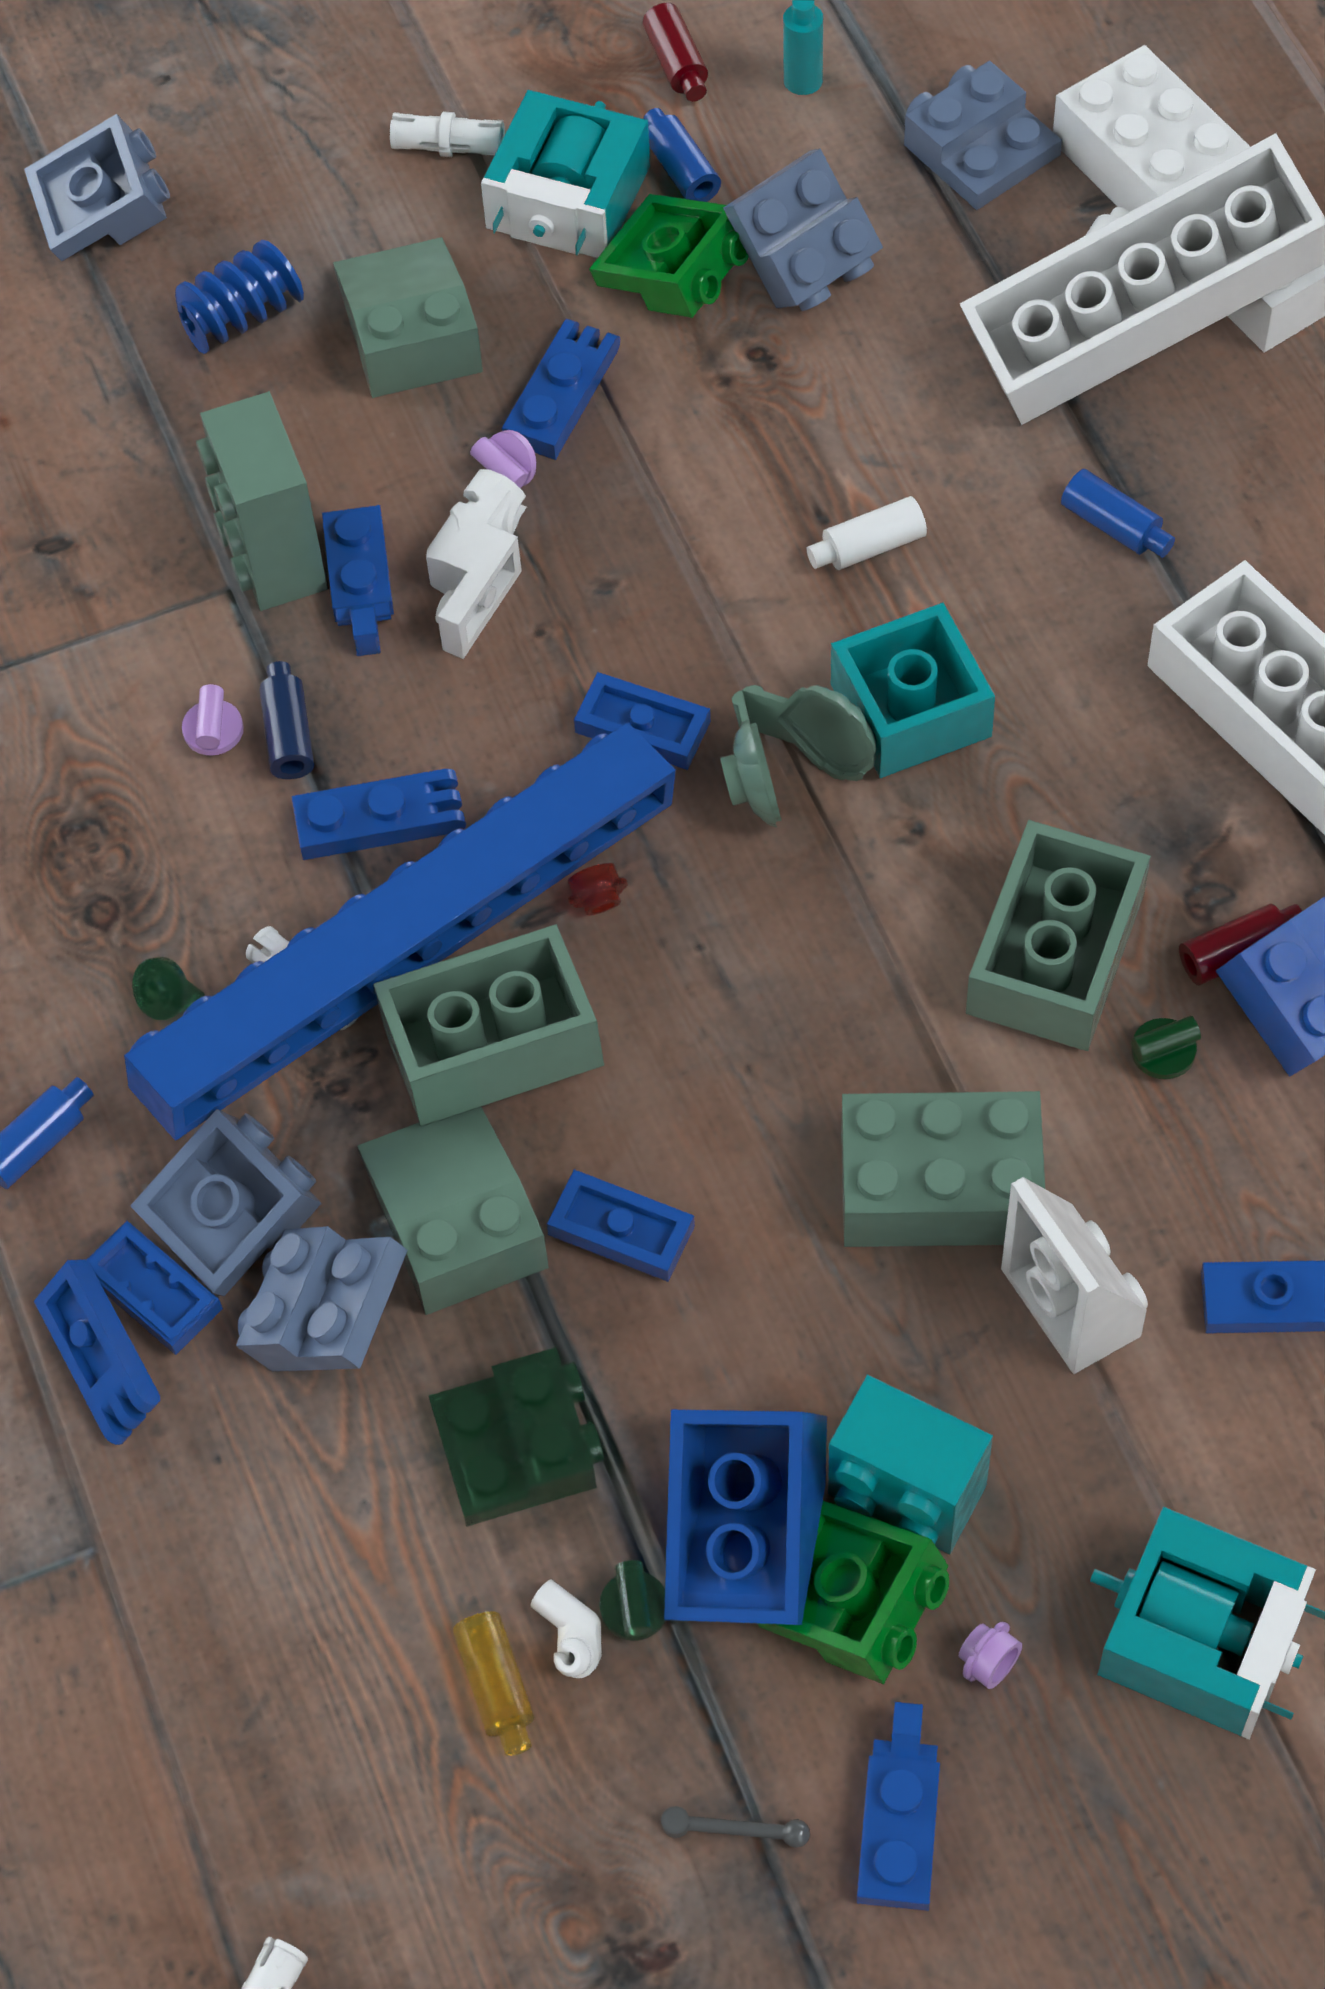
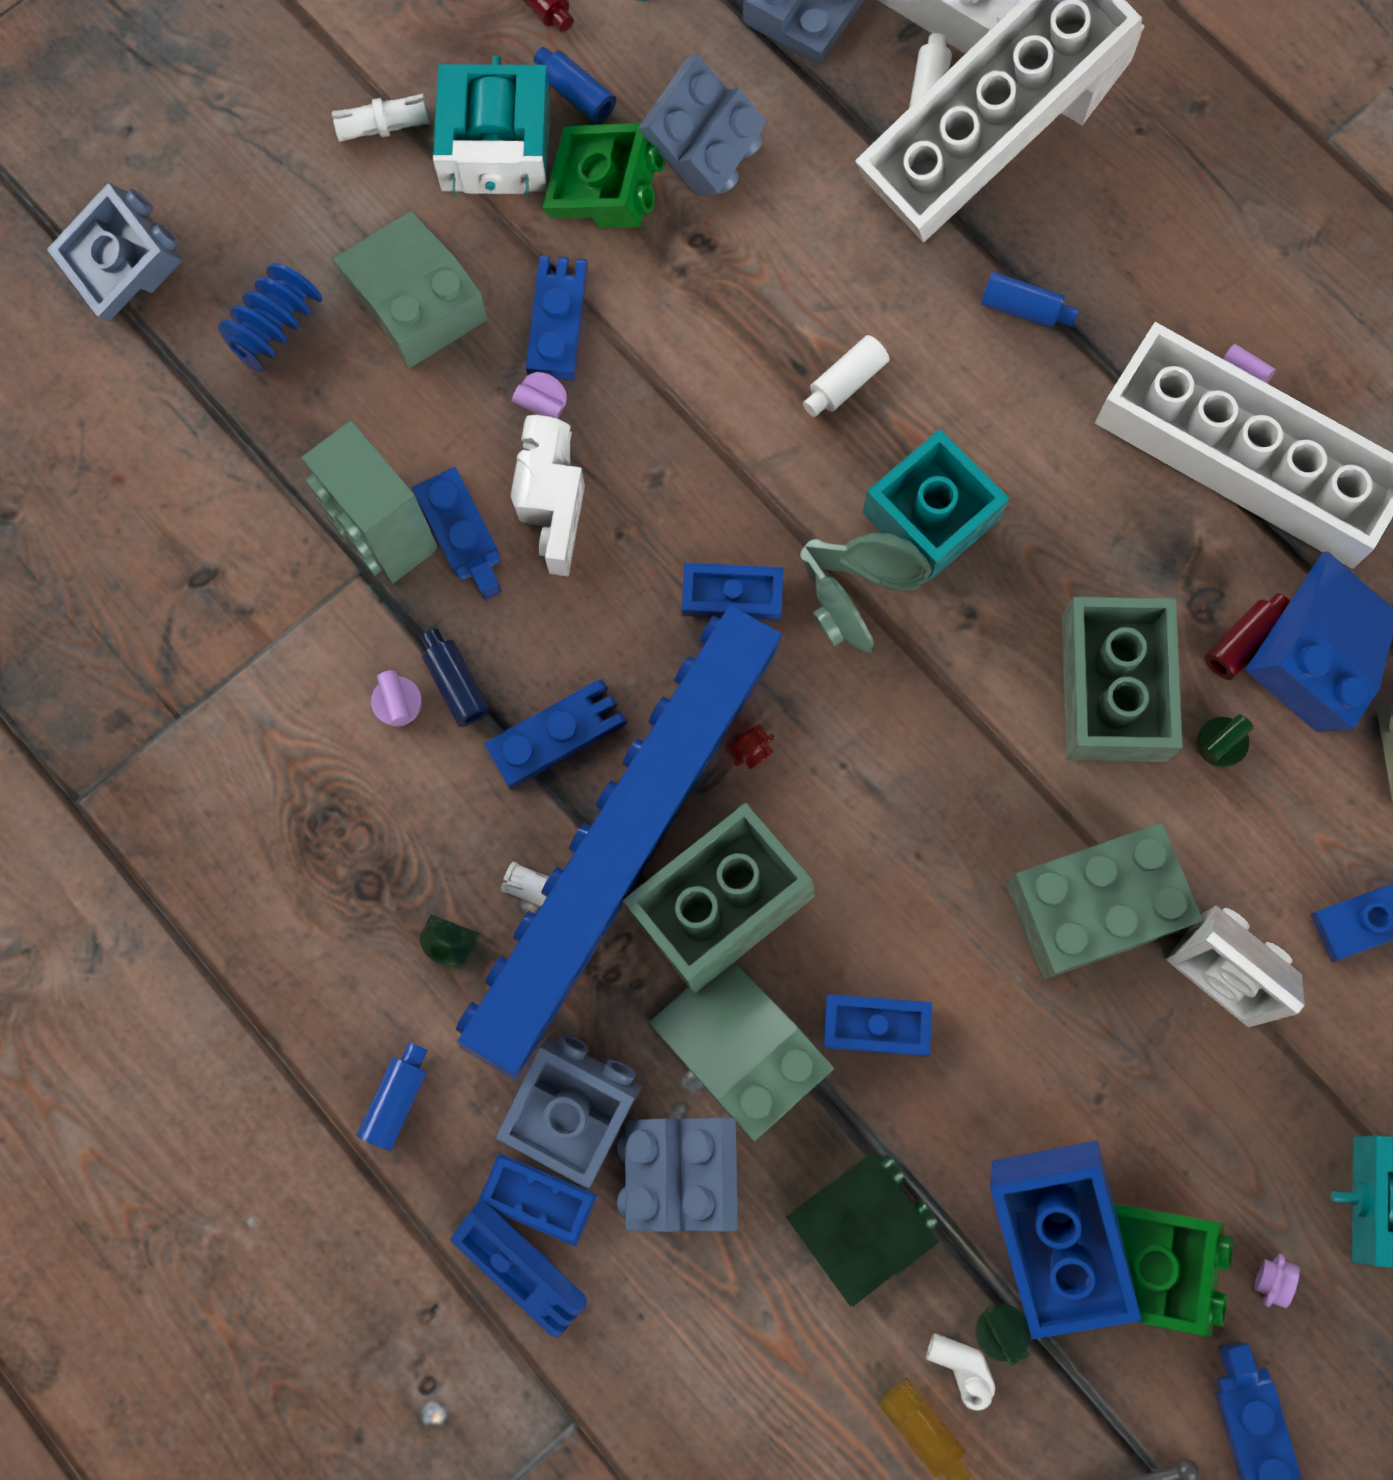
camera: 20 degrees left, 15 degrees up
teal brick [828,1374,993,1555] -> none

